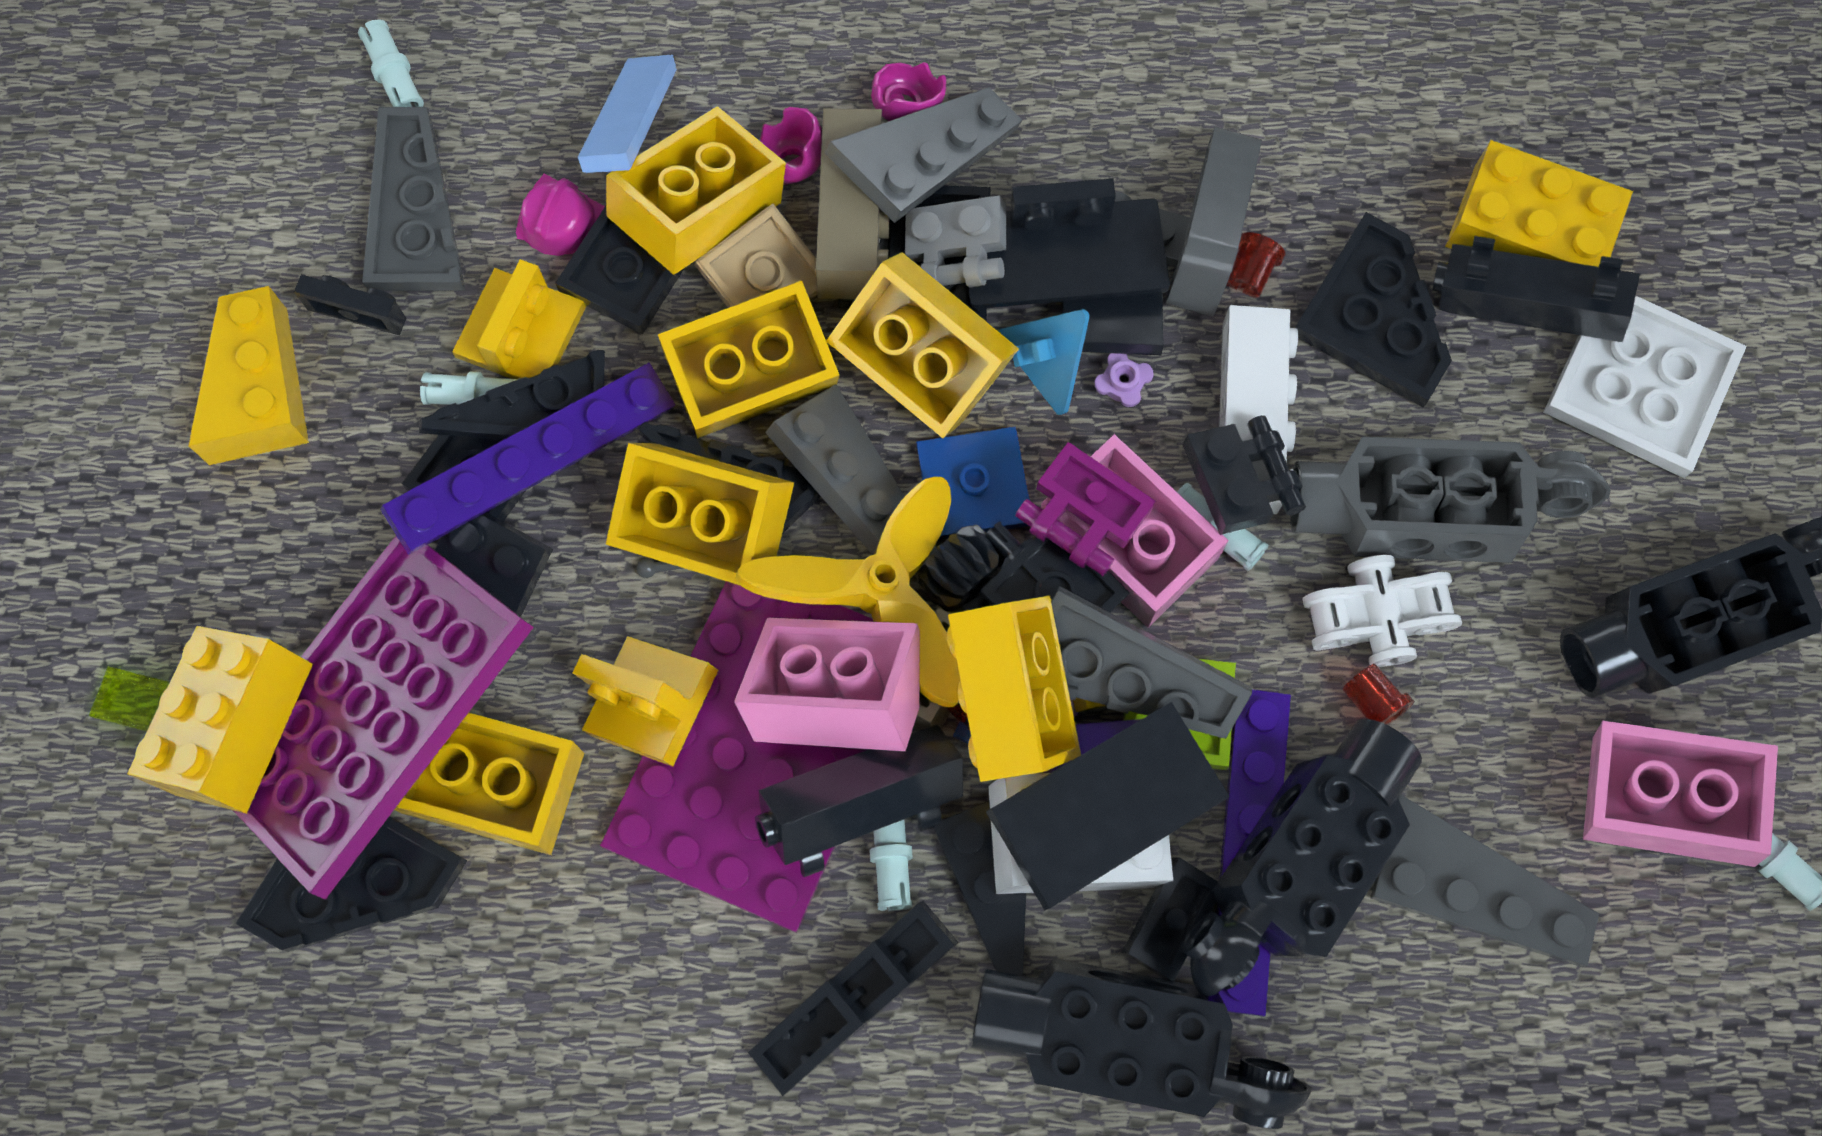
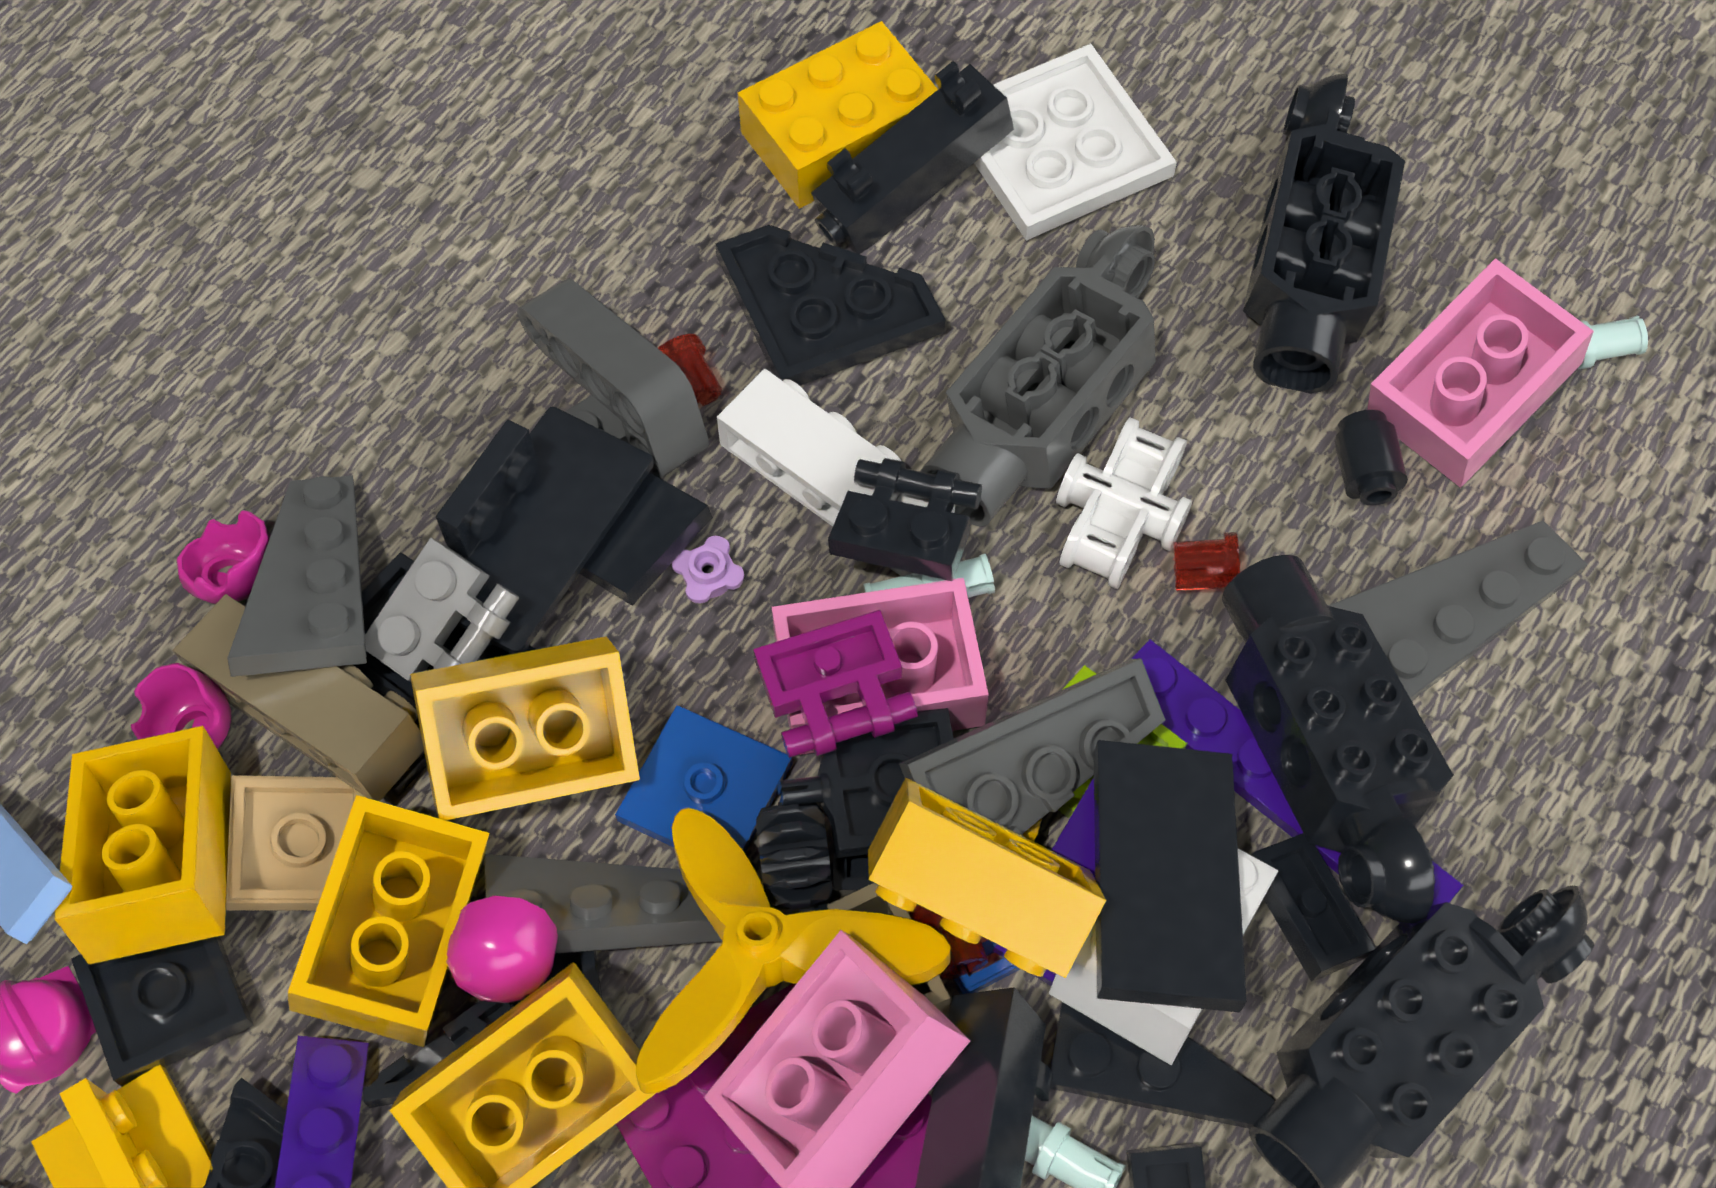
camera: 55 degrees left, 10 degrees down
dark azure piece [998,309,1089,415] -> none
none -> dark pink hair [446,896,558,1003]
none -> black brick [1334,410,1408,506]

